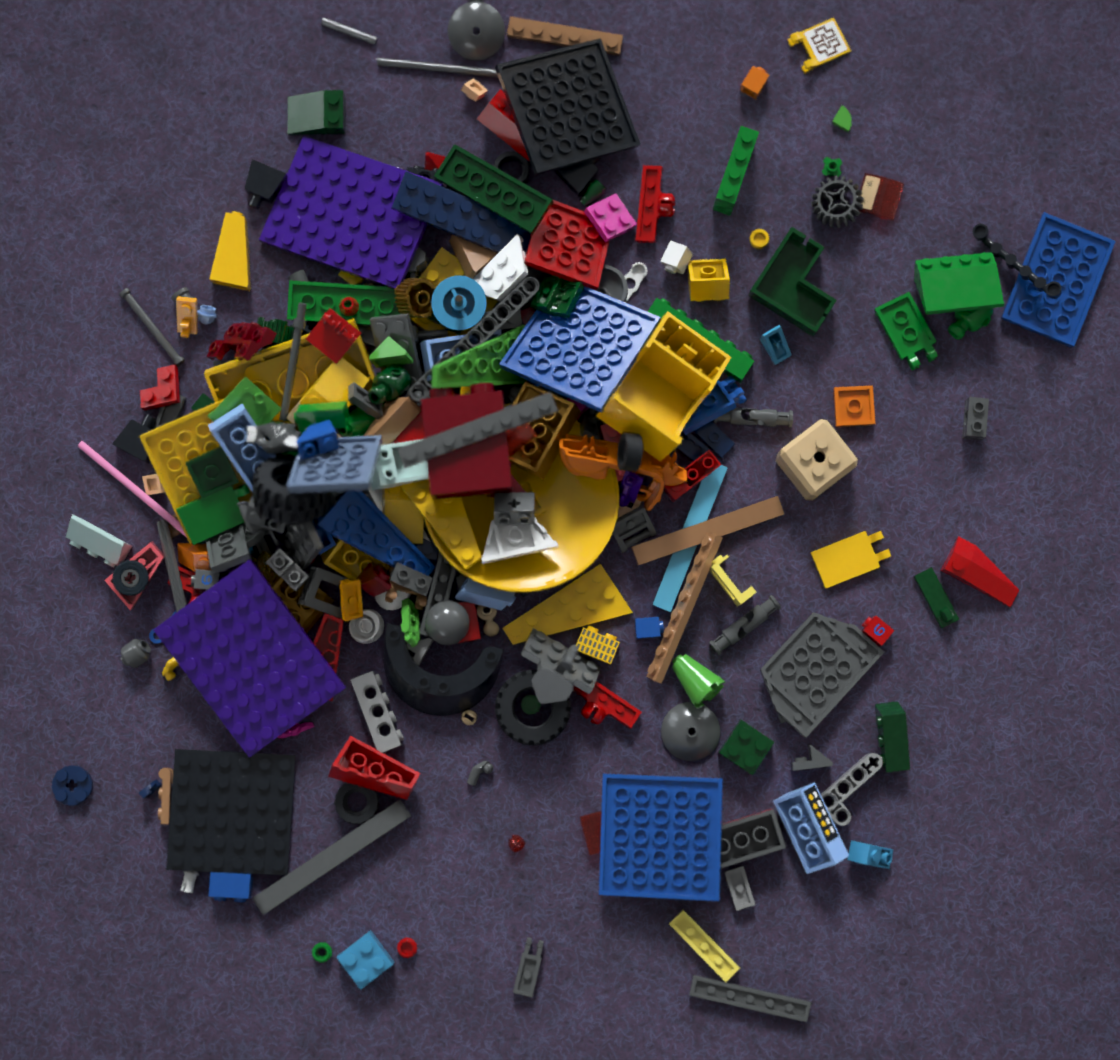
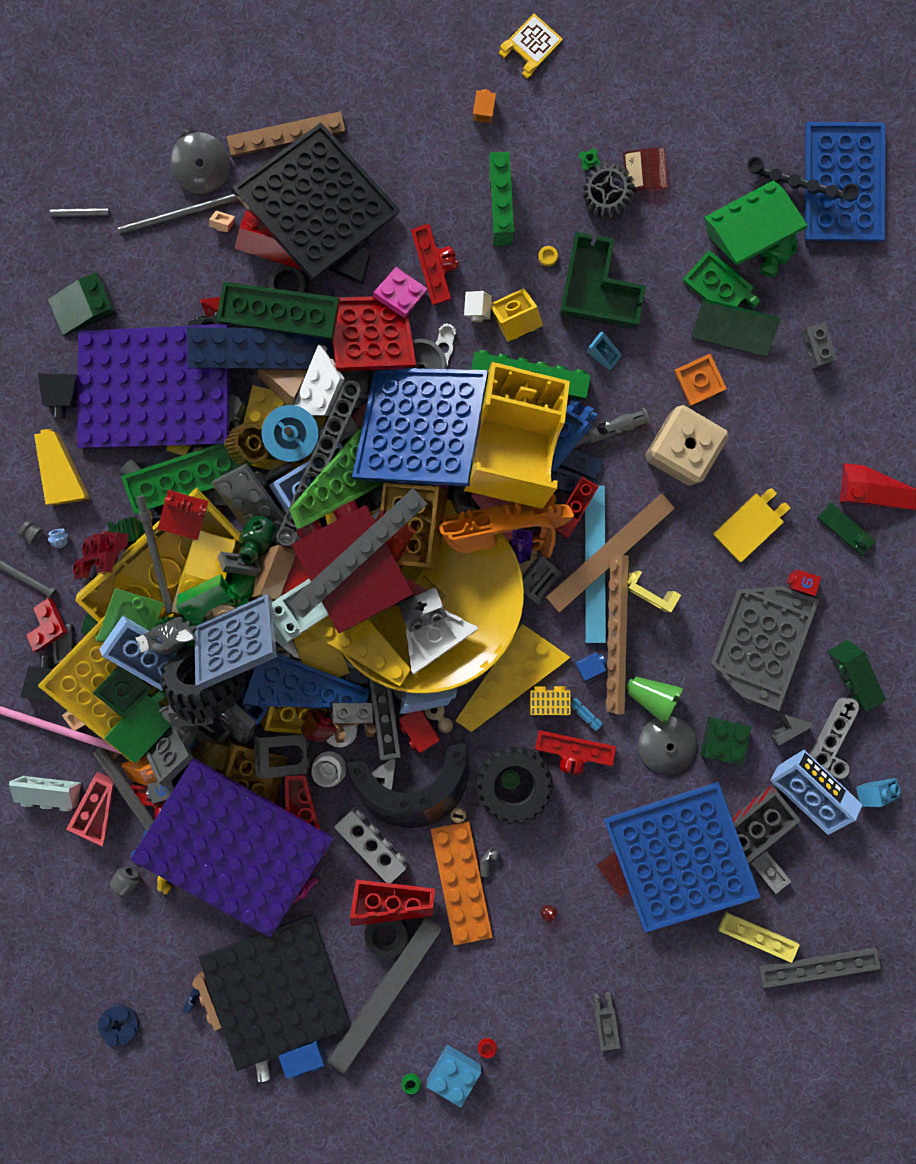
camera: 20 degrees left, 5 degrees up
black bush [112,560,149,596] -> none
light orange plate [176,296,198,338] -> none
light grey slope [266,548,310,591] -> none
blue slope [296,420,340,460] -> none
red cone [339,297,359,316] -> none
light orange plate [339,579,363,621] -> none
bright green slope [369,336,413,368] -> none
bright green hinge [401,598,420,647] -> none
dark grey piece [425,601,470,645] -> none
dark grey plate [521,628,601,704] -> none
dark green slope [530,275,584,318] -> none
dark green cone [579,179,607,207] -> none
black tyre [617,433,643,472] -> none
dark grey piece [709,595,781,655] -> none
bright green tile [832,106,852,132] -> none
none -> orange plate [431,820,493,945]
none -> dark azure axle [570,698,602,731]
none -> dark green tile [691,299,781,356]

